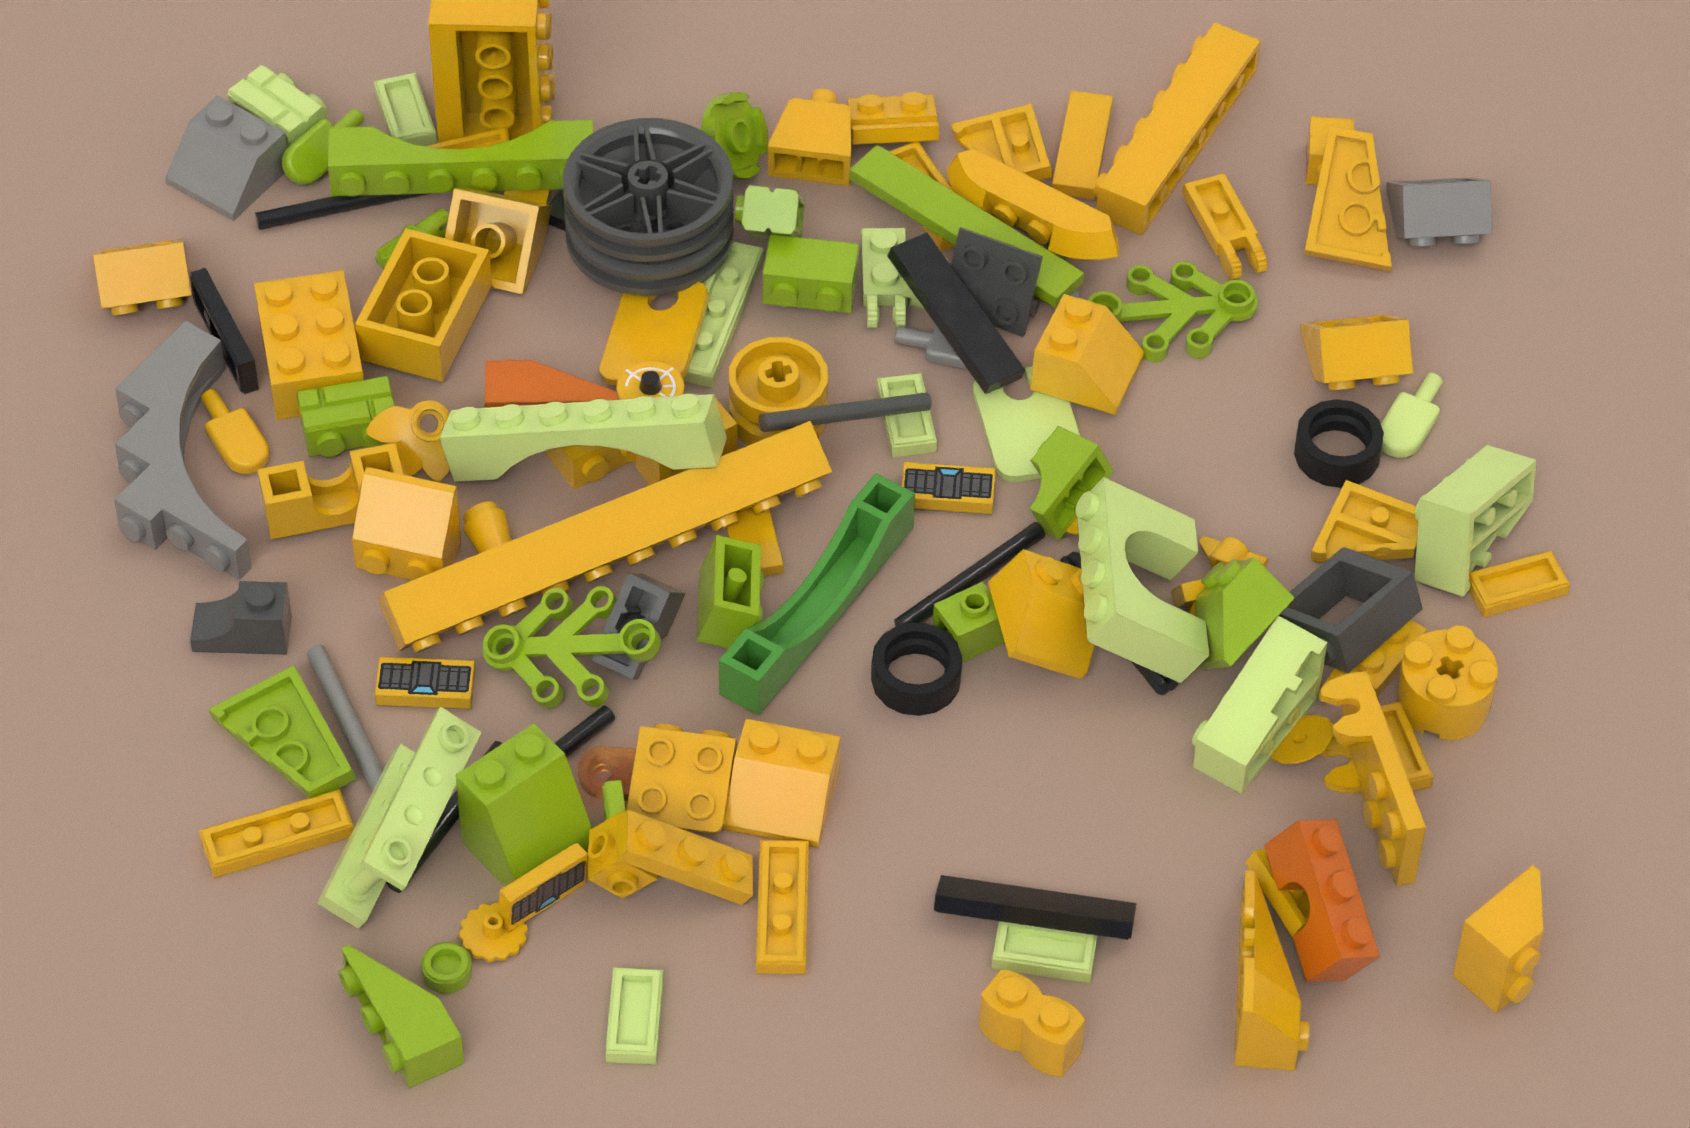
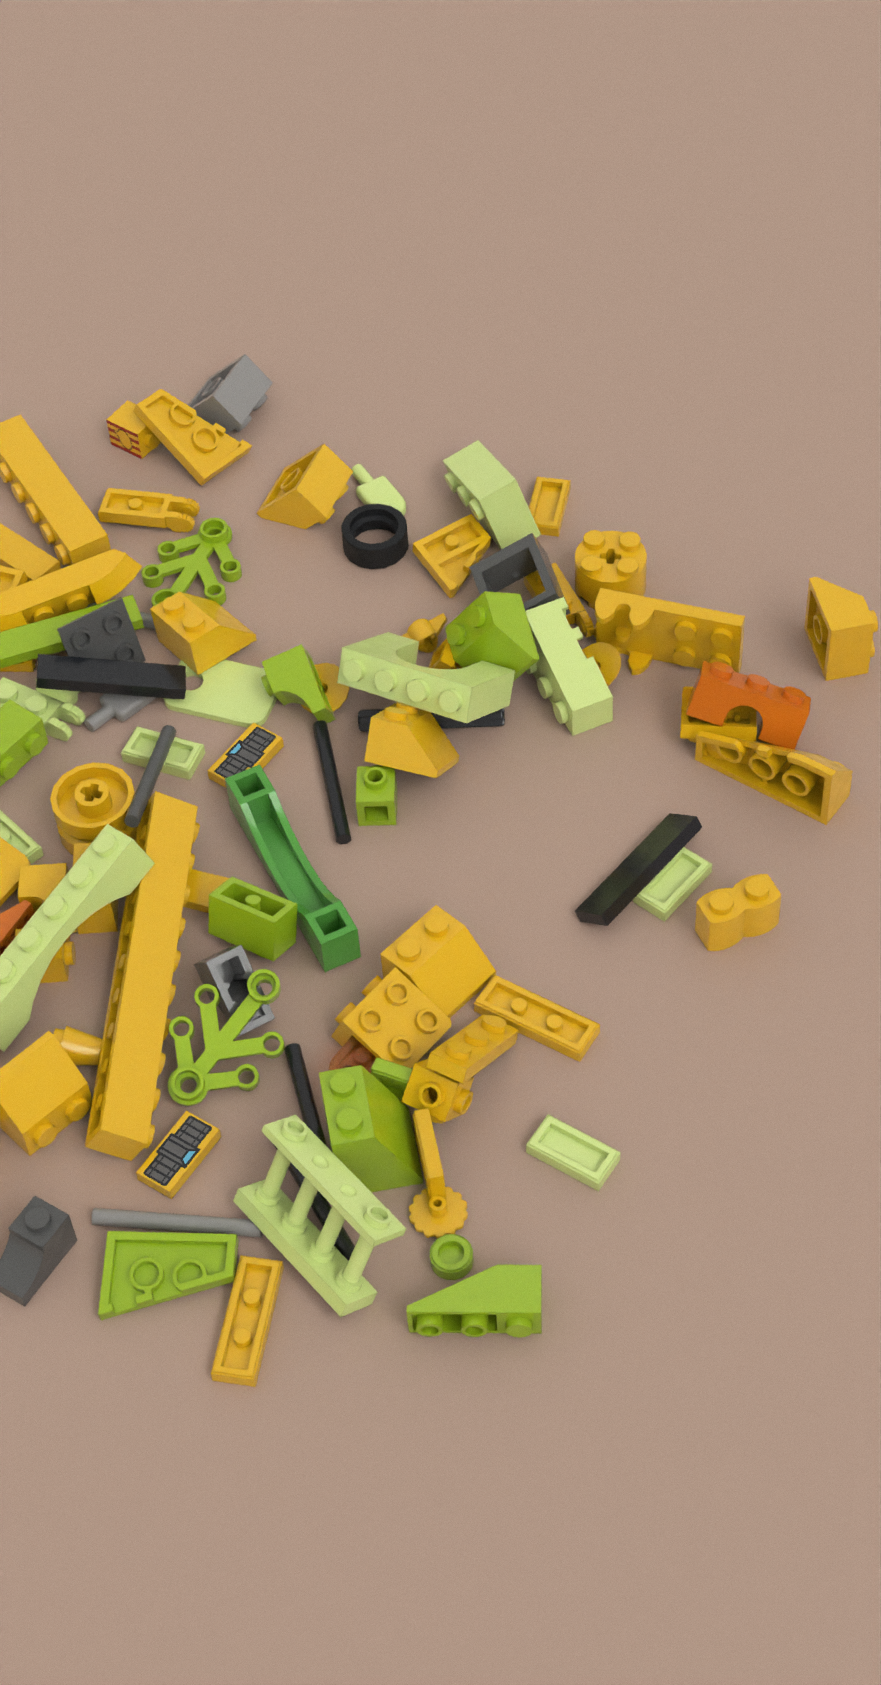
camera: 55 degrees left, 0 degrees up
piece [616,361,685,400] -> none
black tyre [871,622,962,716] -> none

